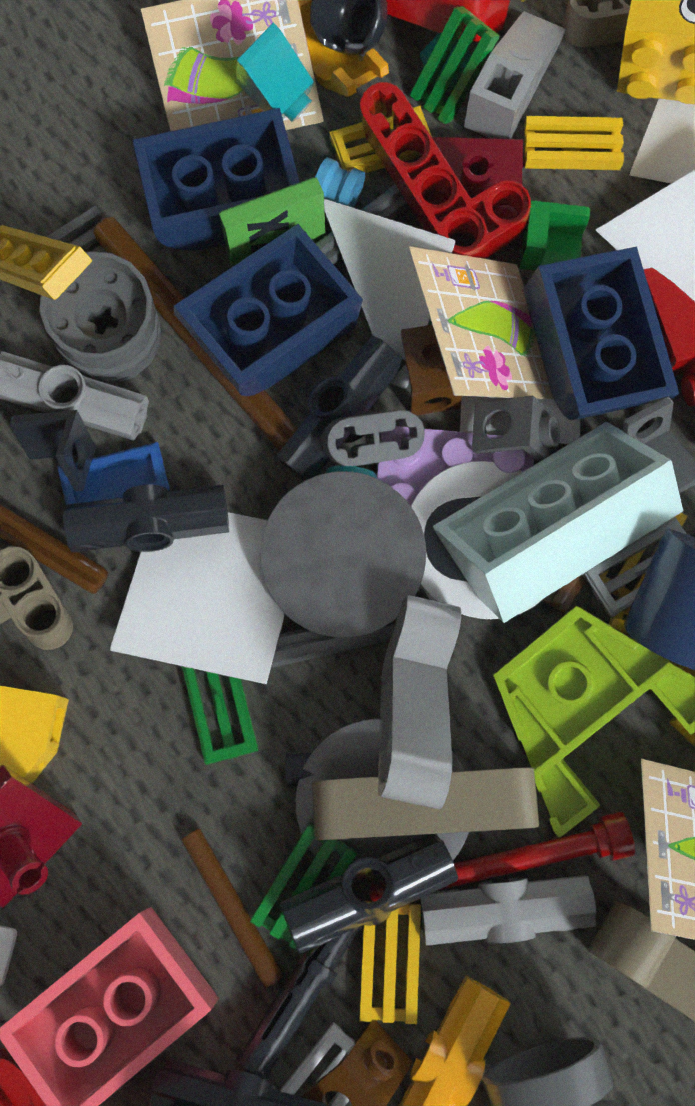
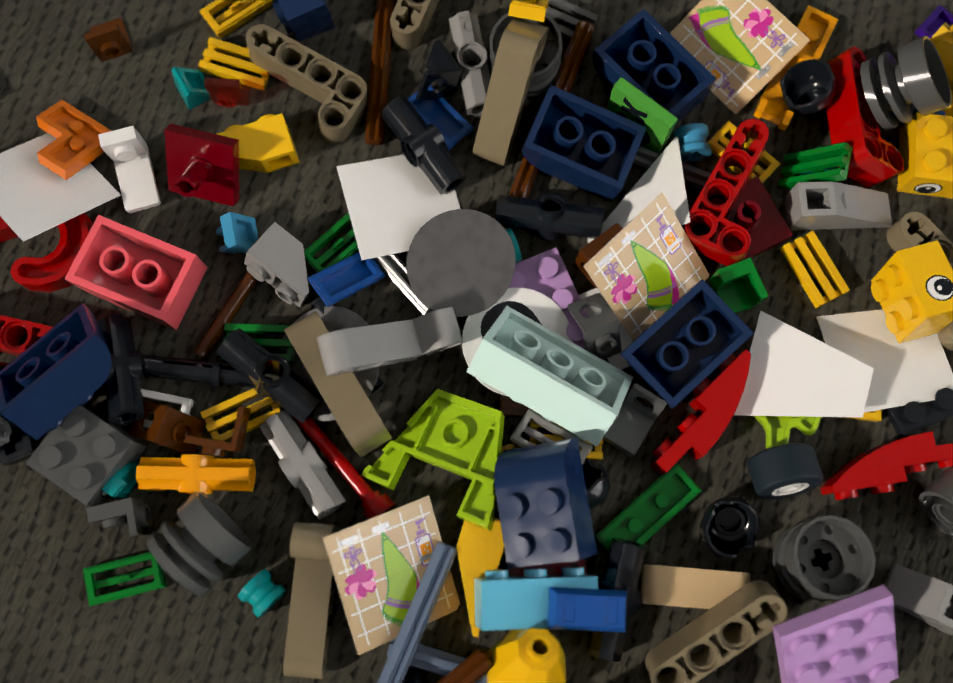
camera: 60 degrees right, 0 degrees up
teal slope [236,22,314,122] -> none
beam [322,410,425,466] -> none
none -> reddish brown bracket [184,406,251,457]
none -> dark azure tile [216,212,259,254]
none -> teal wheel [237,569,287,619]
none -> light grey slope [244,222,309,307]
none -> blue tile [308,252,386,307]
none -> dark tan beam [472,17,549,166]

